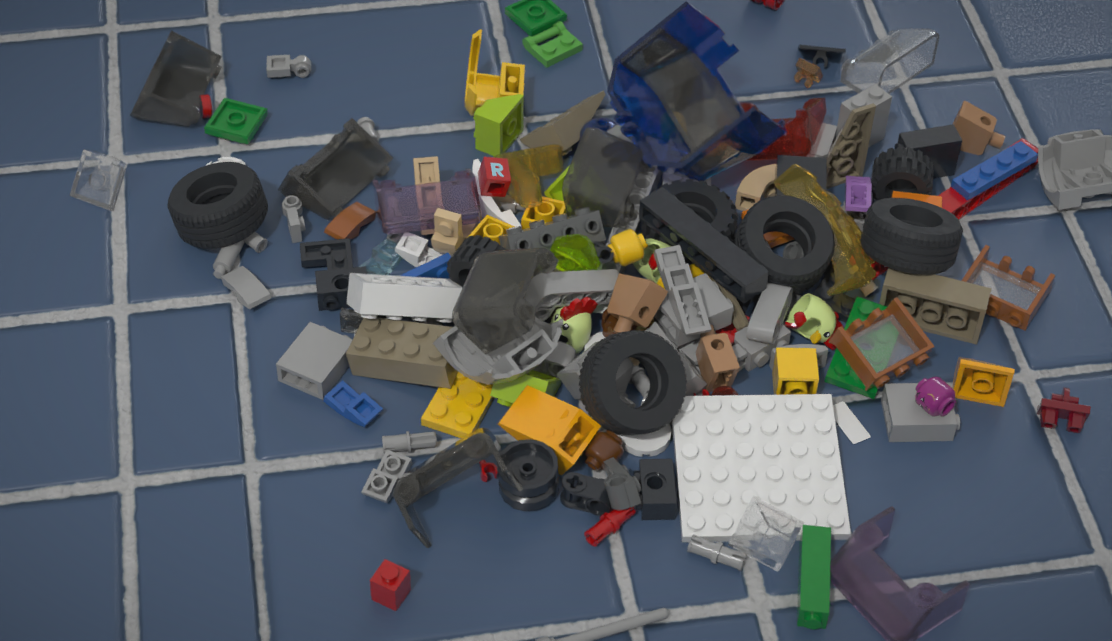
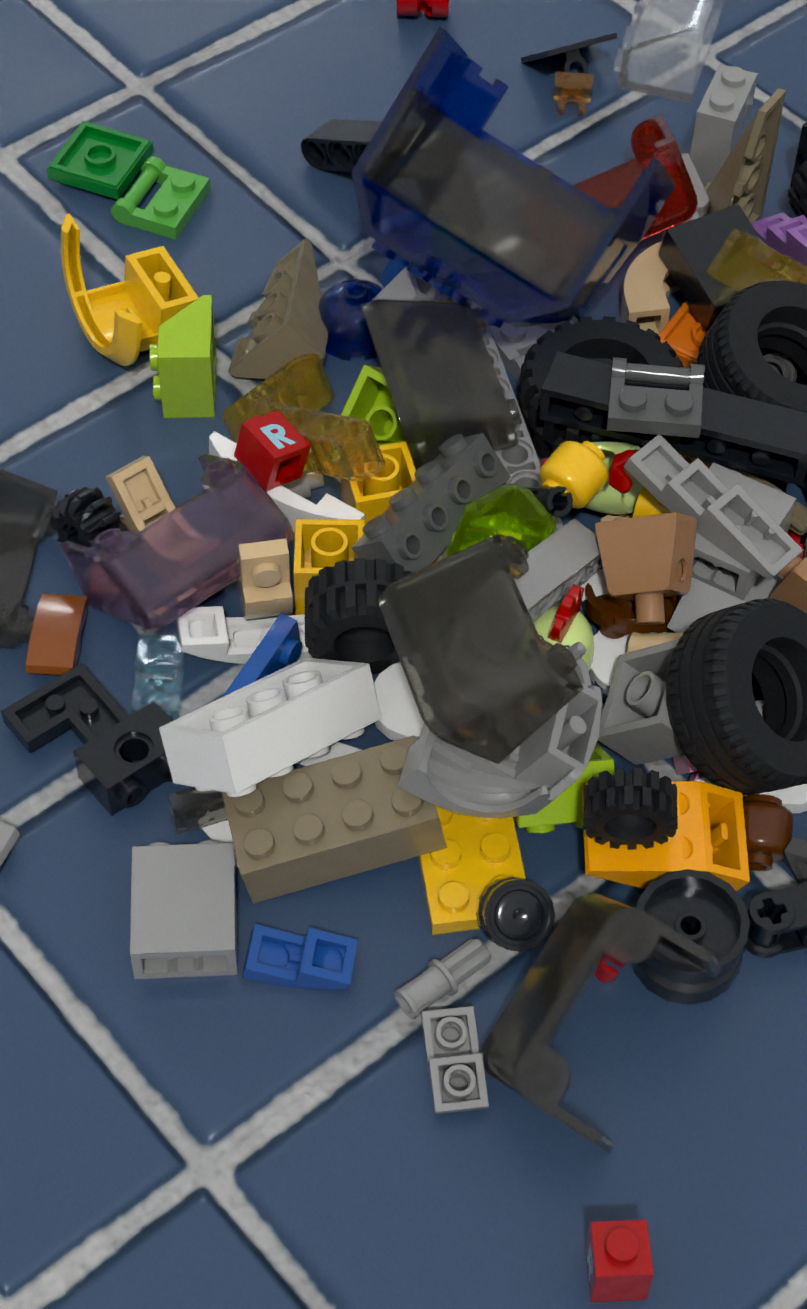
camera: 30 degrees left, 5 degrees up
none -> black gear [51,486,127,566]
none -> black wheel [476,876,555,952]
none -> black tyre [583,767,678,850]
none -> dark grey plate [607,357,705,438]

